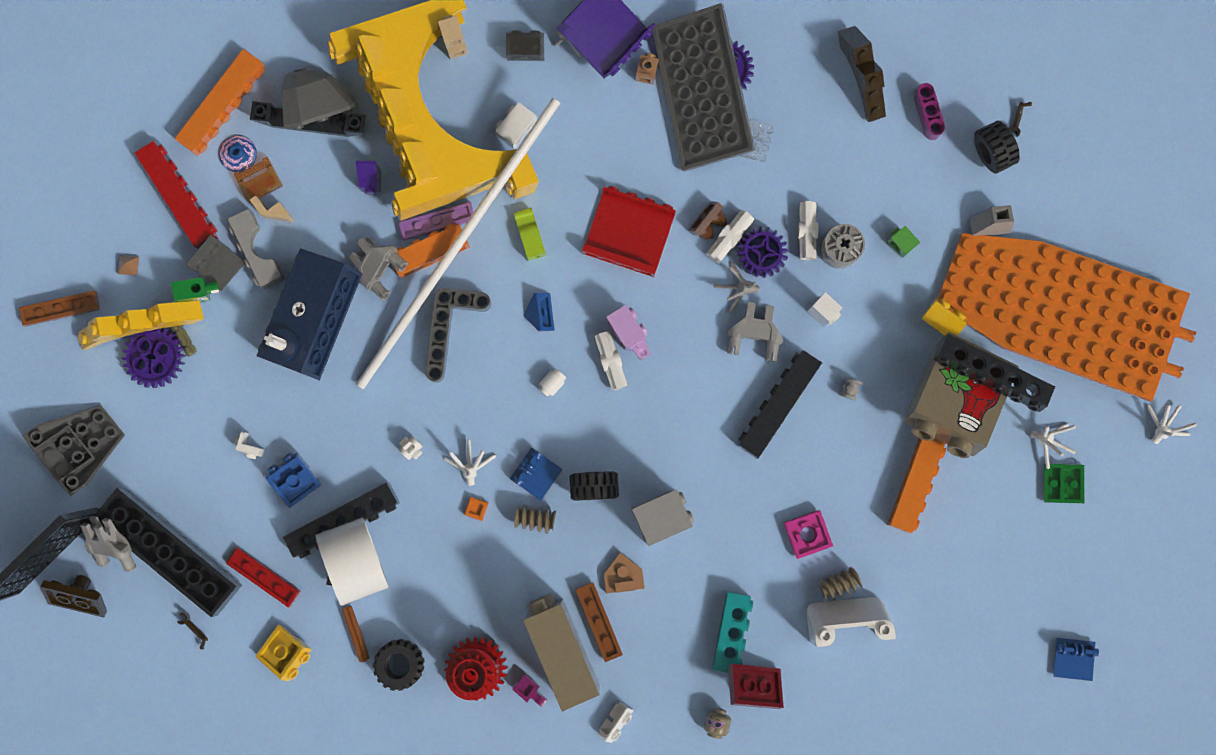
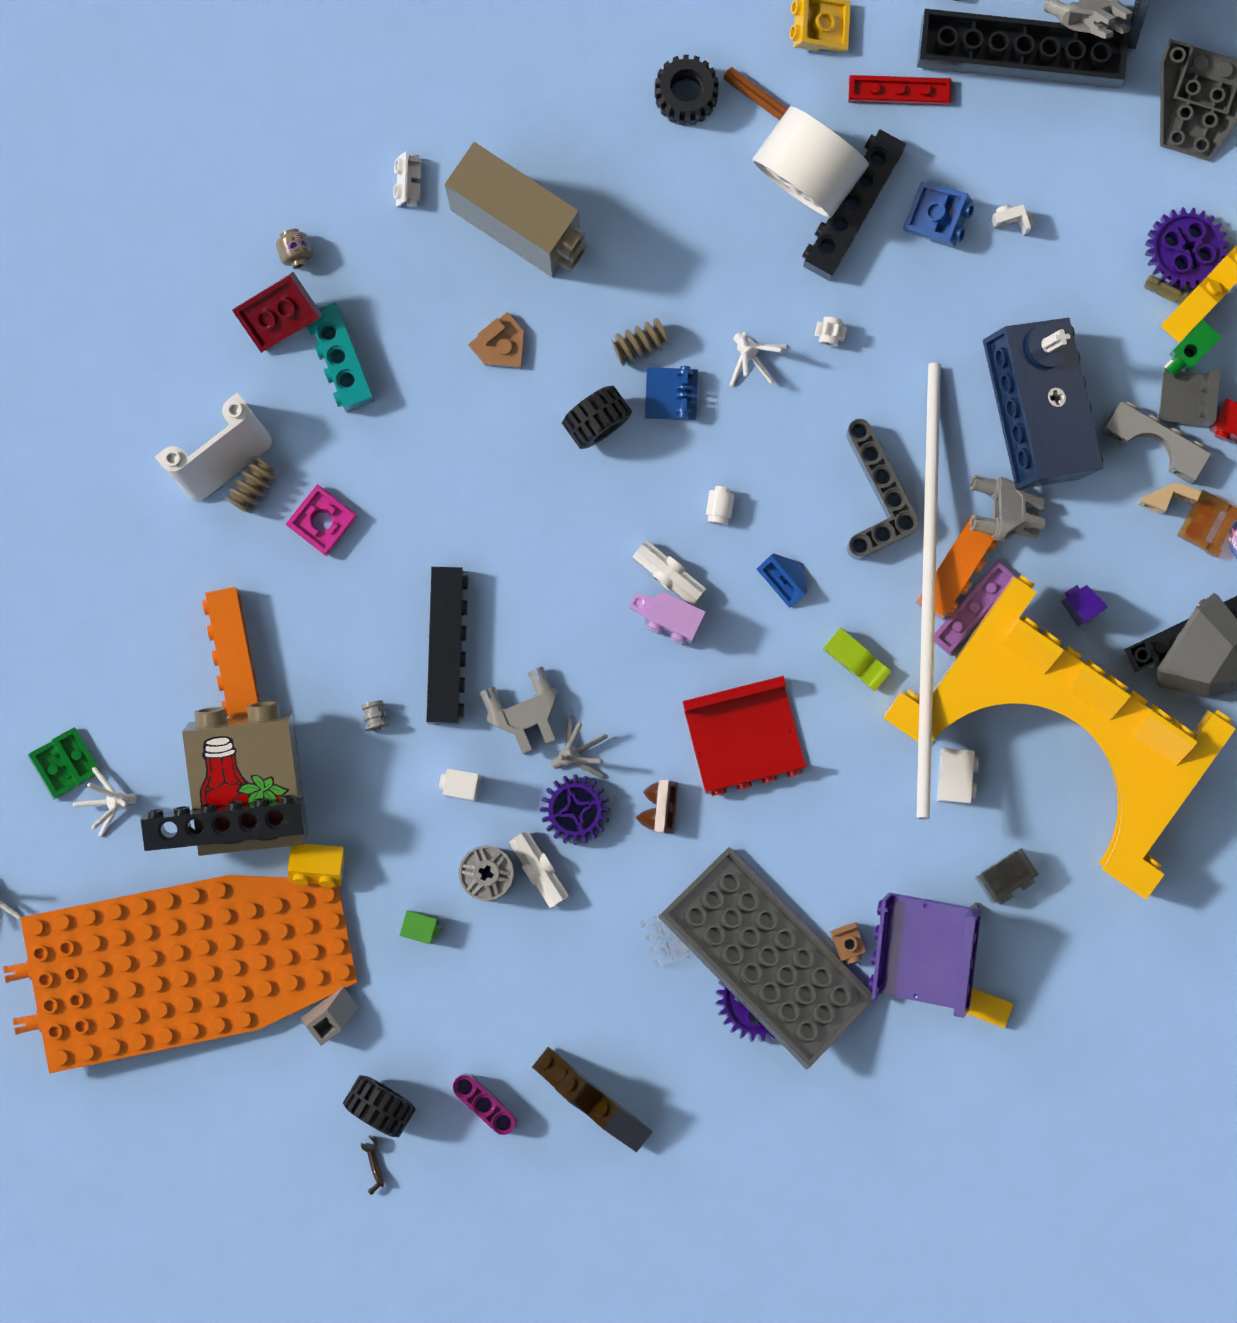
camera: 150 degrees right, 0 degrees up
tan arch [438,15,468,59] -> none
red piece [444,636,508,701] -> none
orange tile [464,497,489,521] -> none
magenta plate [512,674,547,707] -> none
dark orange plate [575,582,623,662] -> none
light grey brick [631,489,694,546] -> none
white piece [706,210,754,264] -> none

